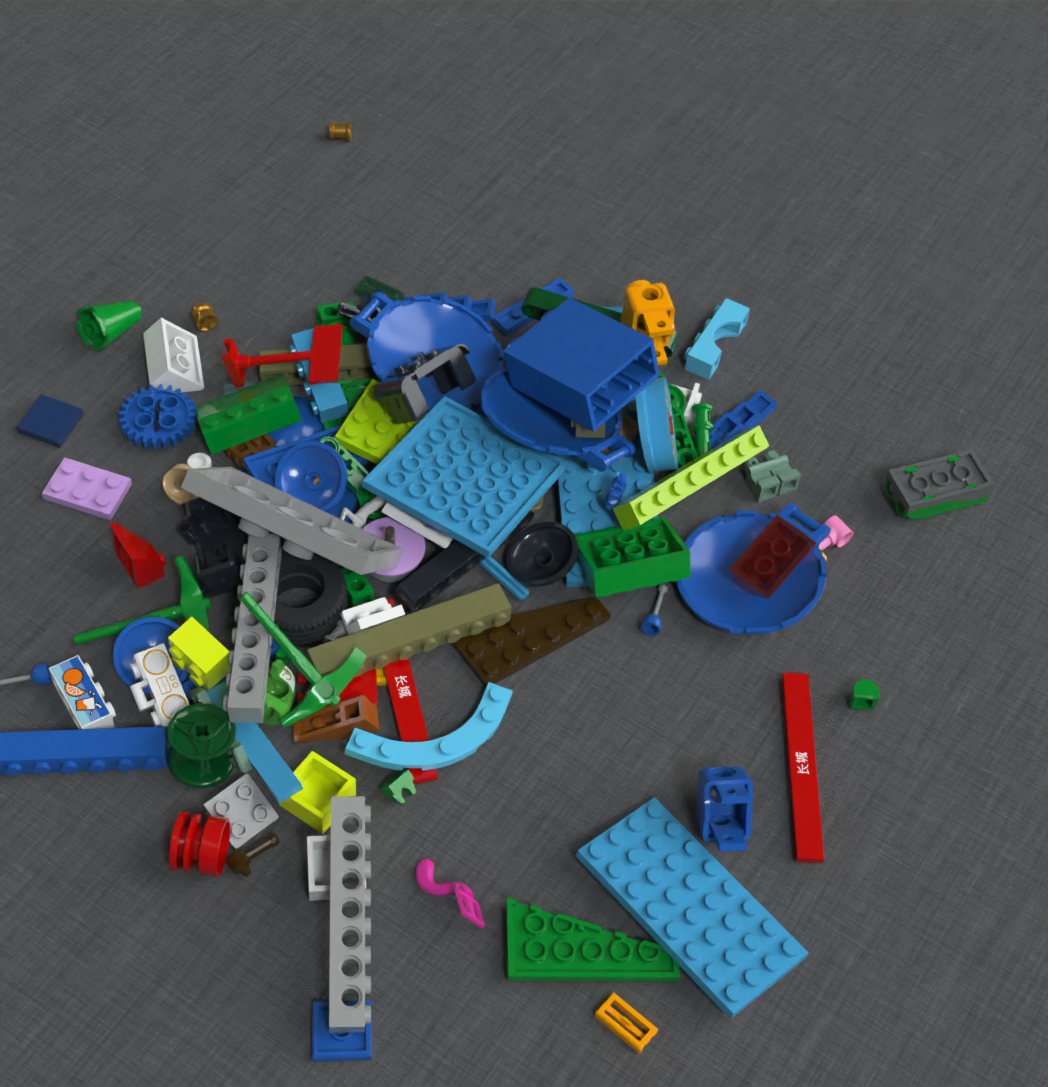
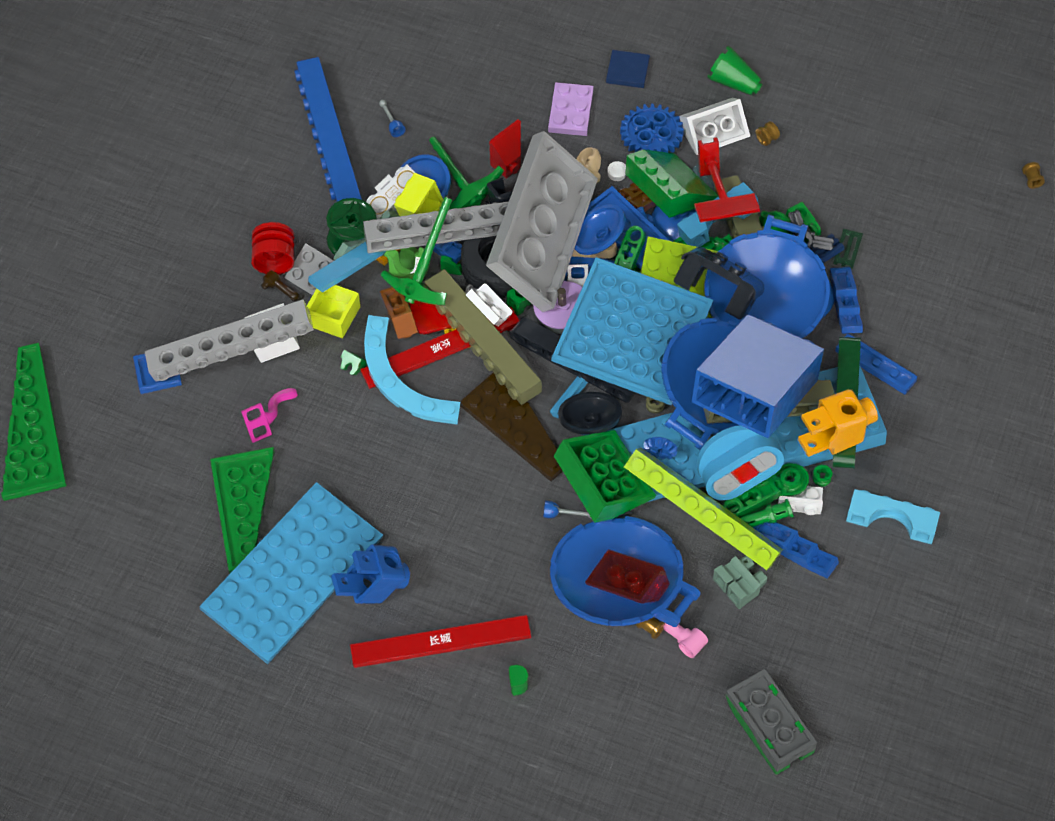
camera: 85 degrees right, 5 degrees up
brick [49,655,116,730] -> none
light orange tile [594,992,658,1054] -> none

